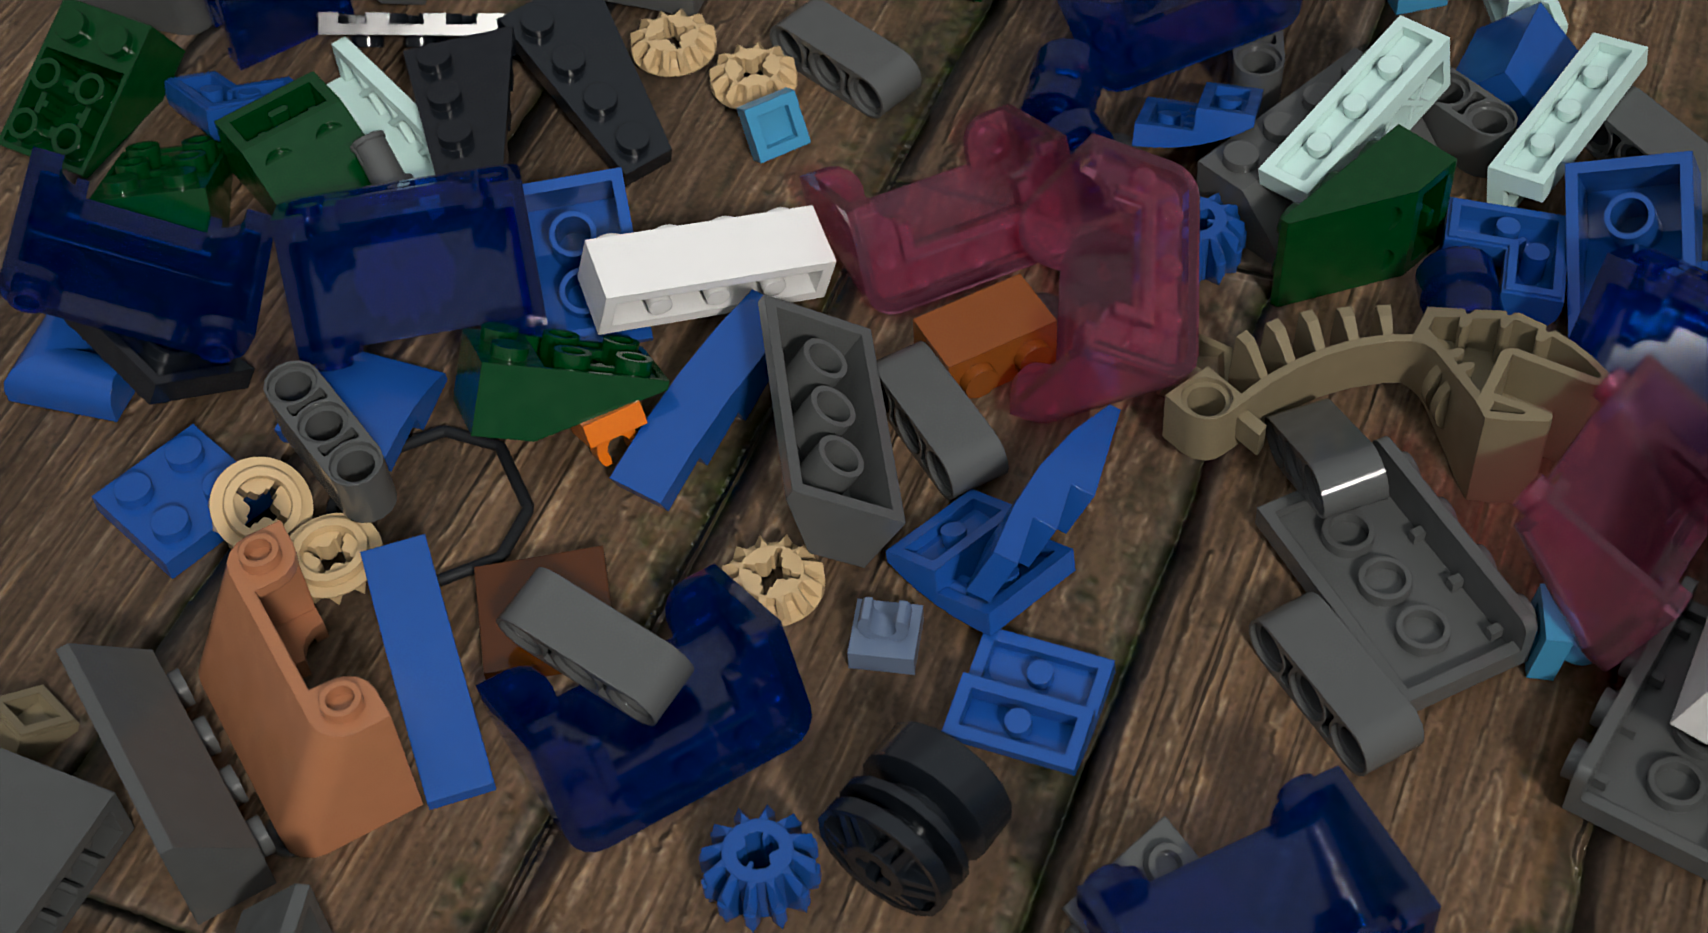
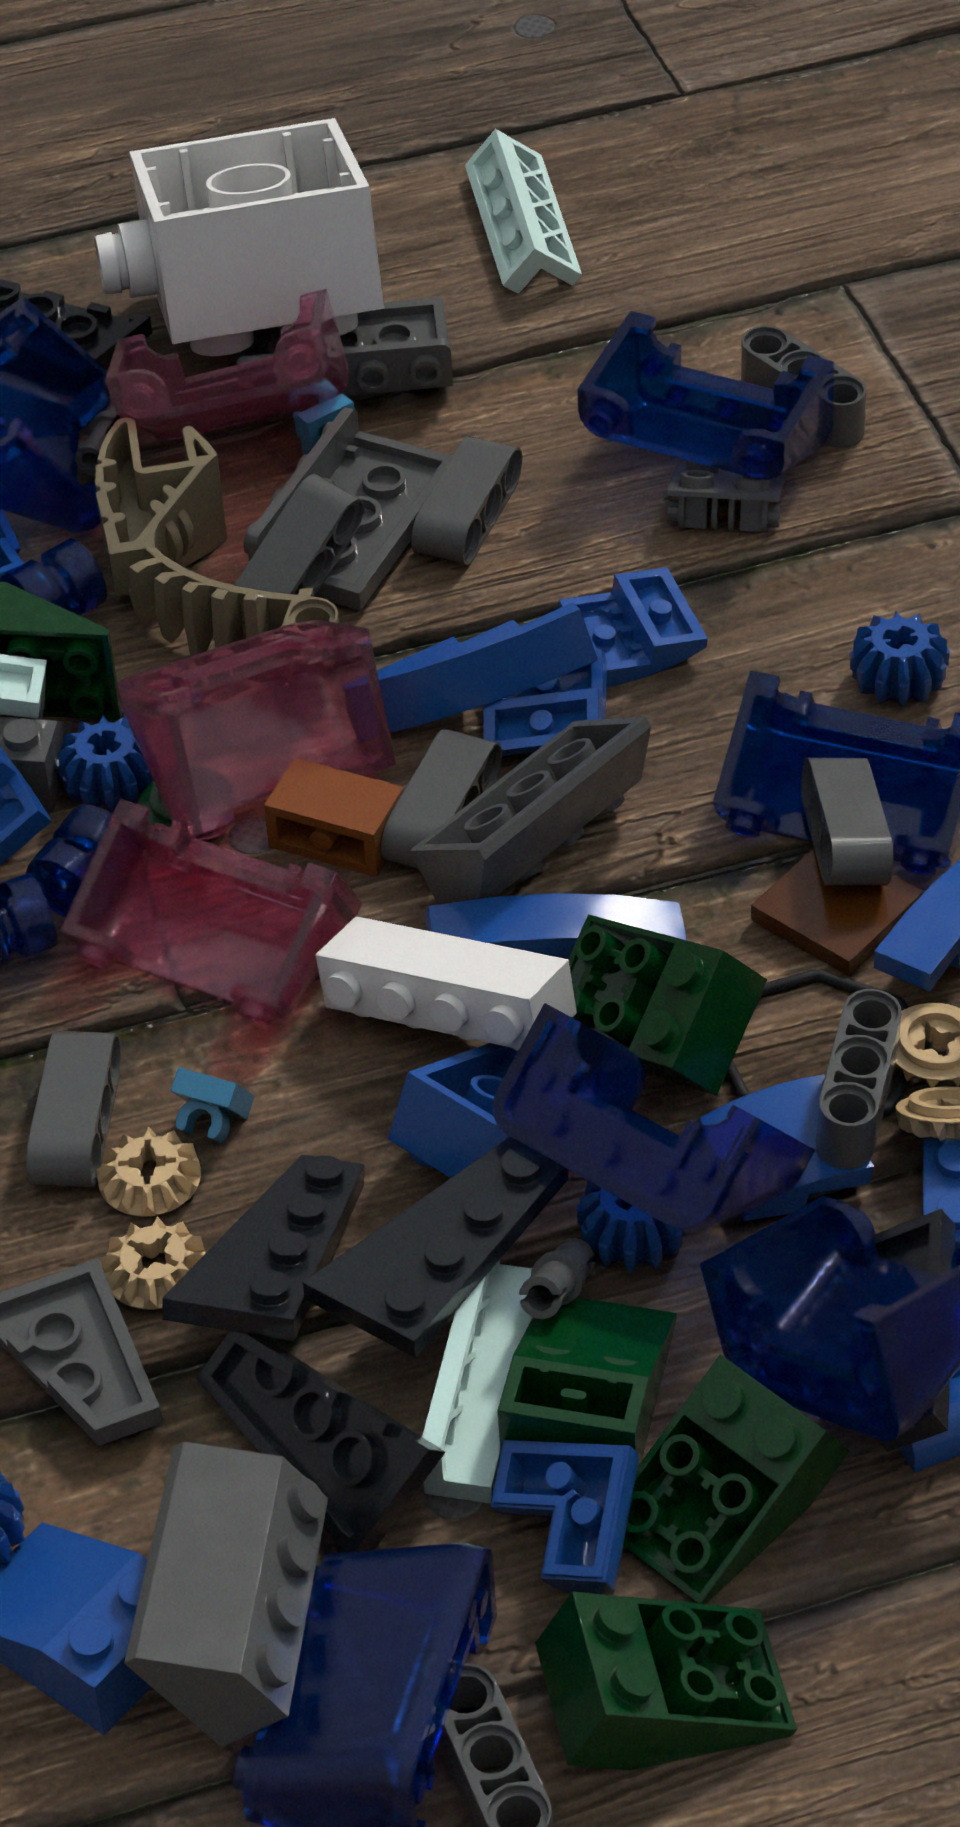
camera: 130 degrees left, 5 degrees down
tan gear [721,534,825,628] -> none
black wheel [818,721,1012,917] -> none
sand blue tile [847,597,924,675] -> none

